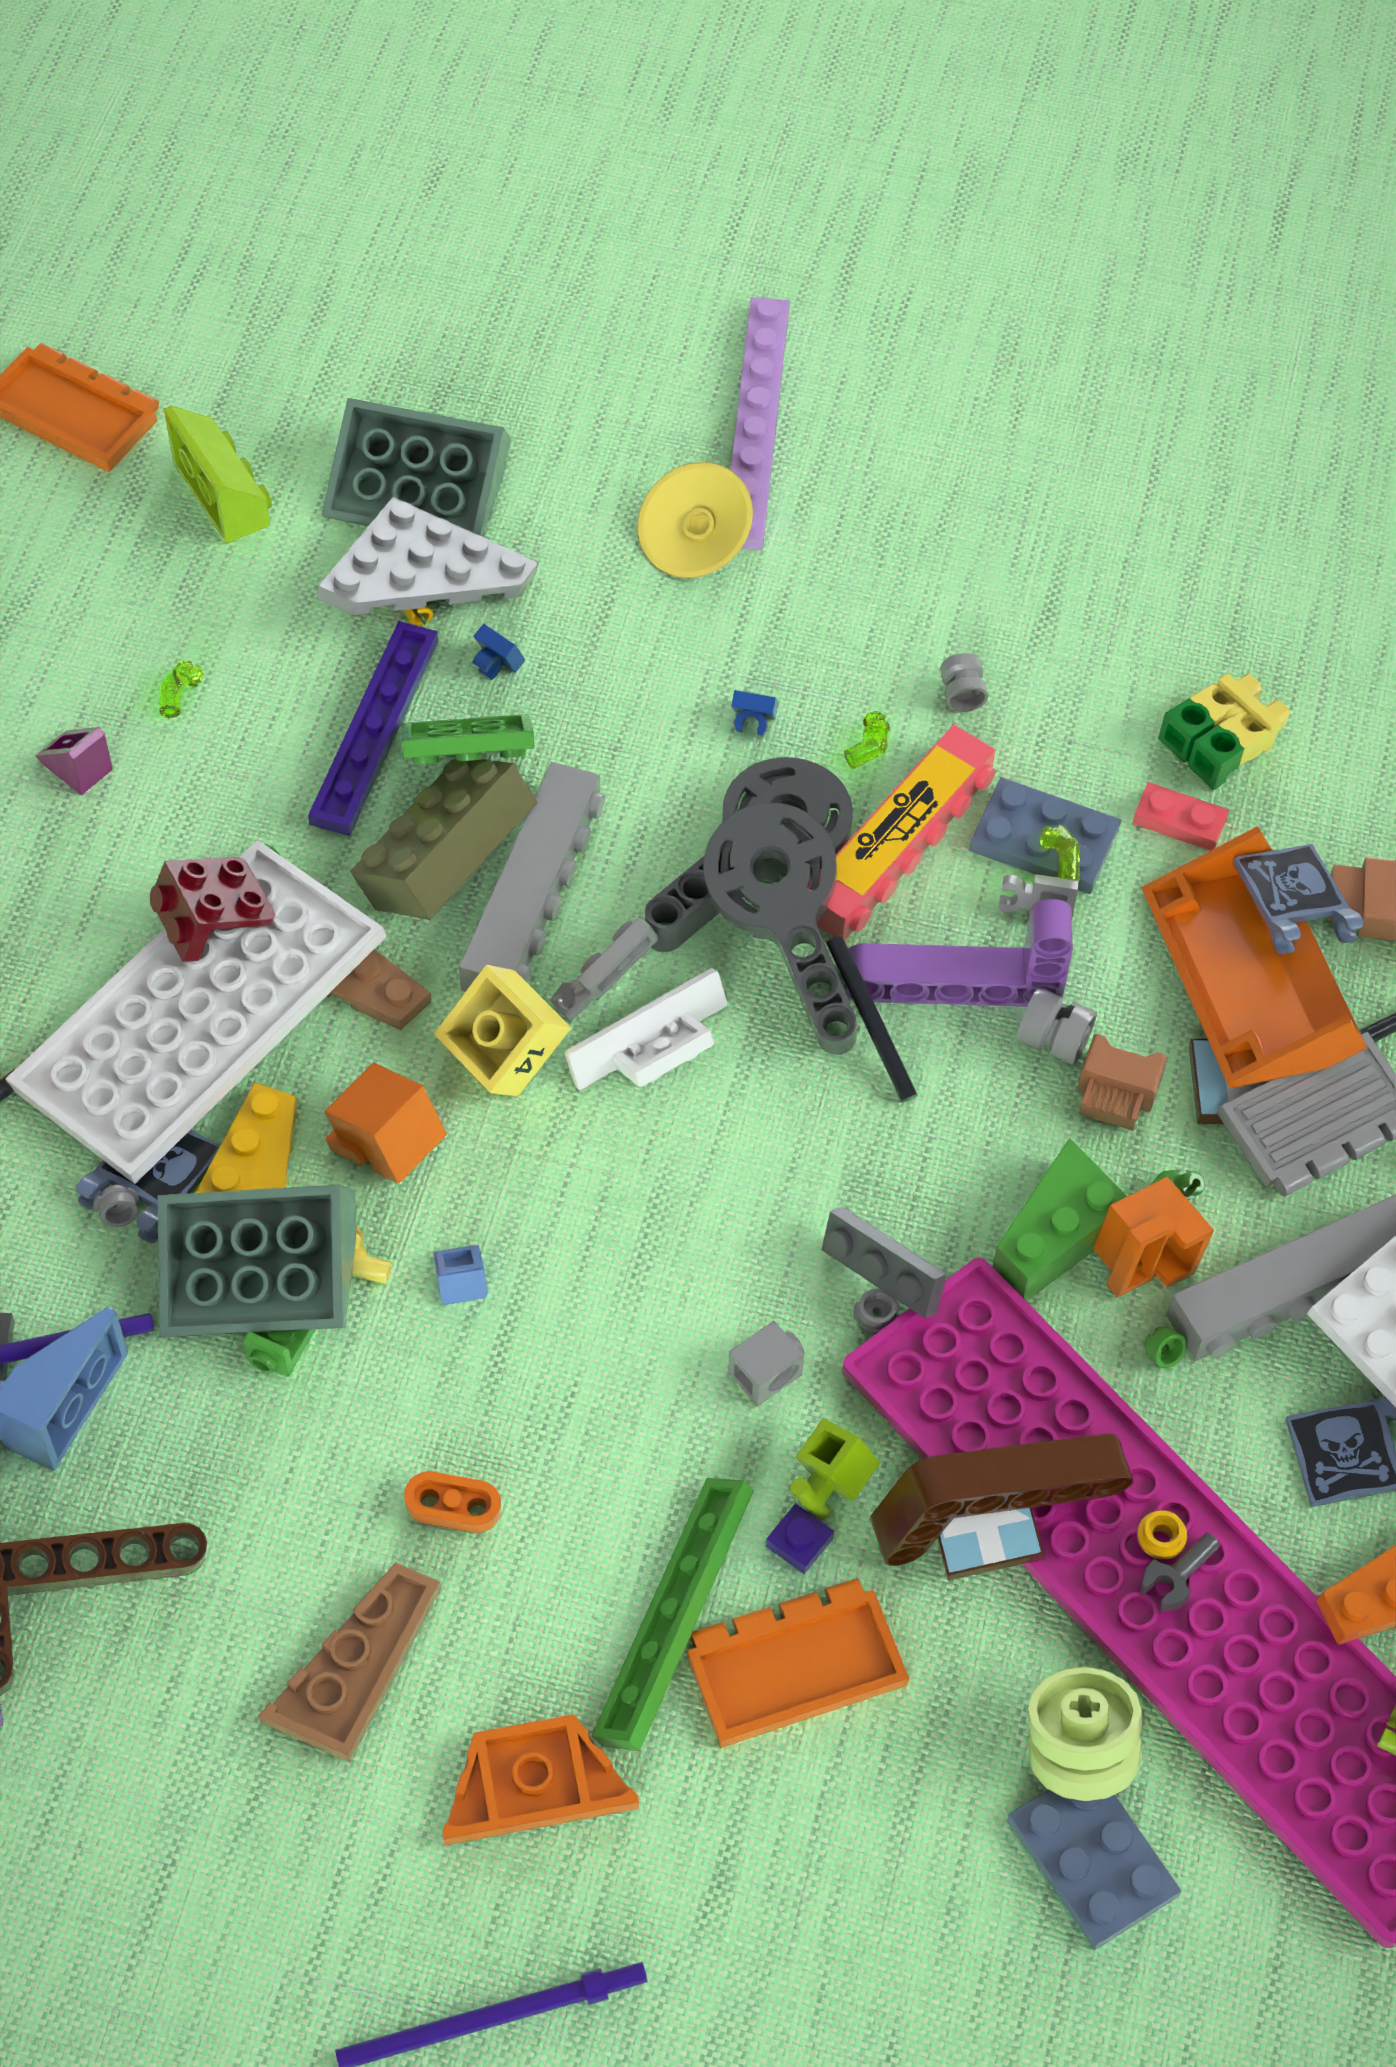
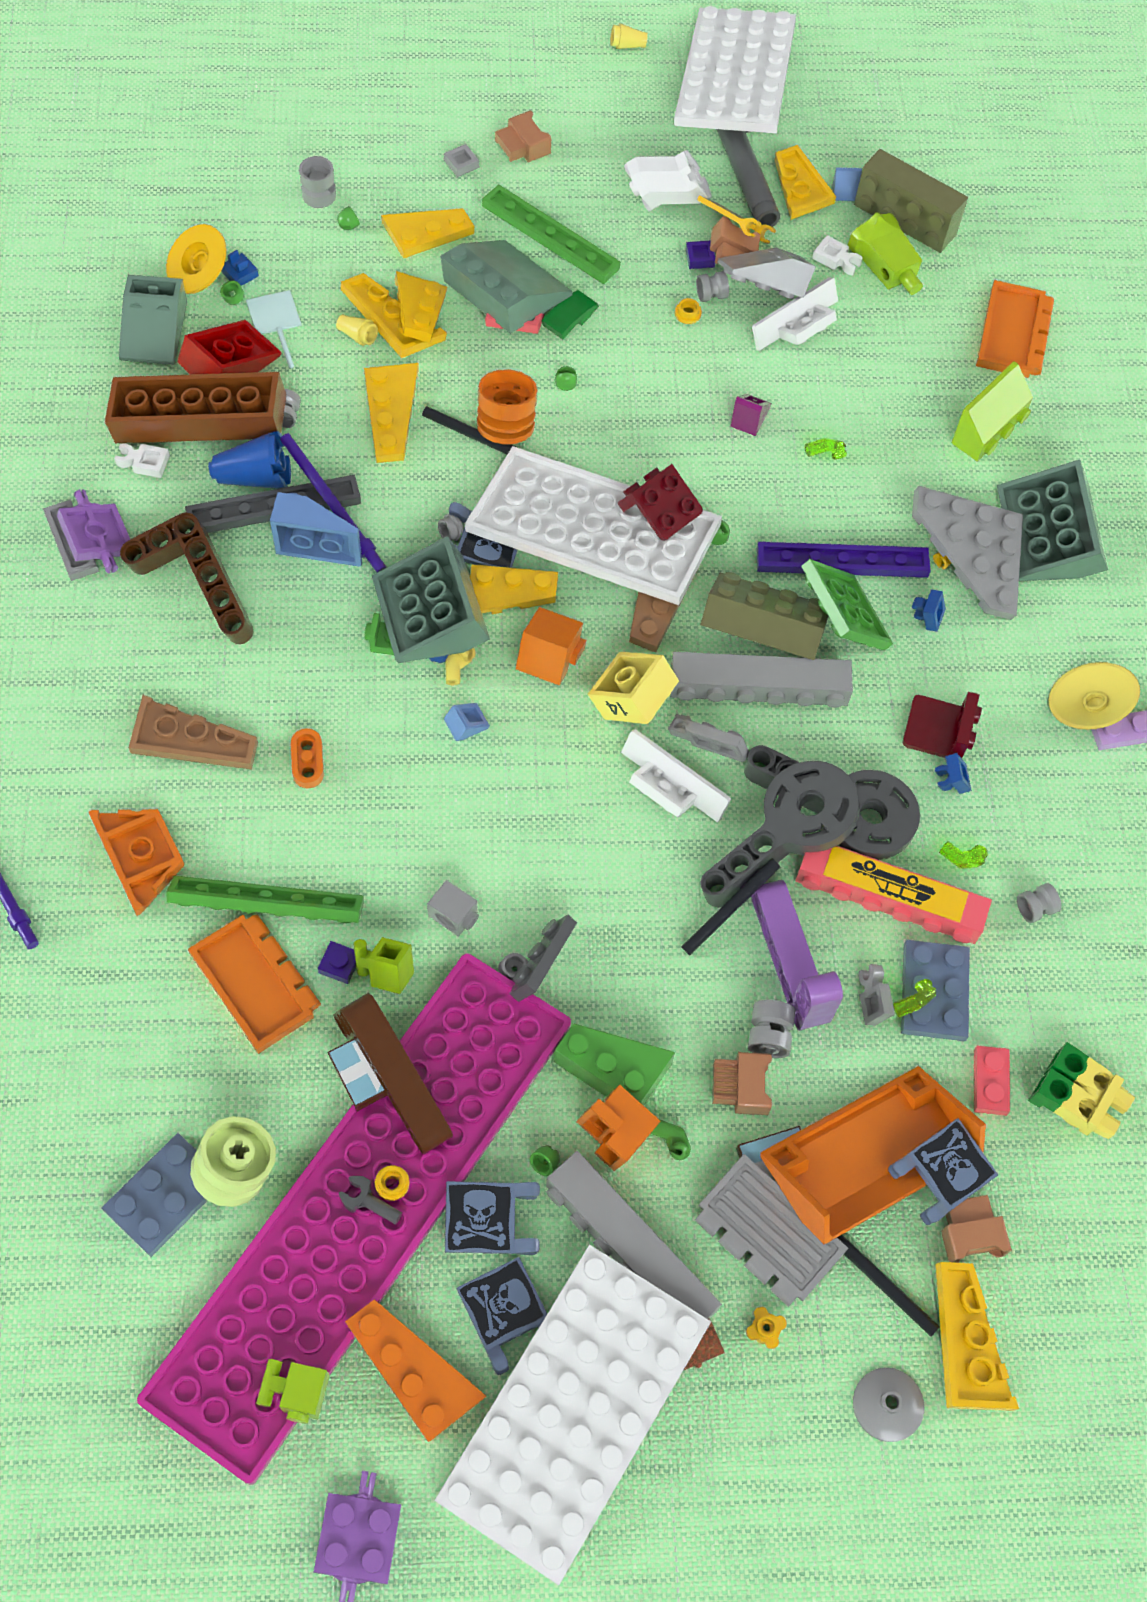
camera: 70 degrees right, 5 degrees up
none -> flag [445,1181,540,1255]
none -> dark red bracket [902,691,982,758]

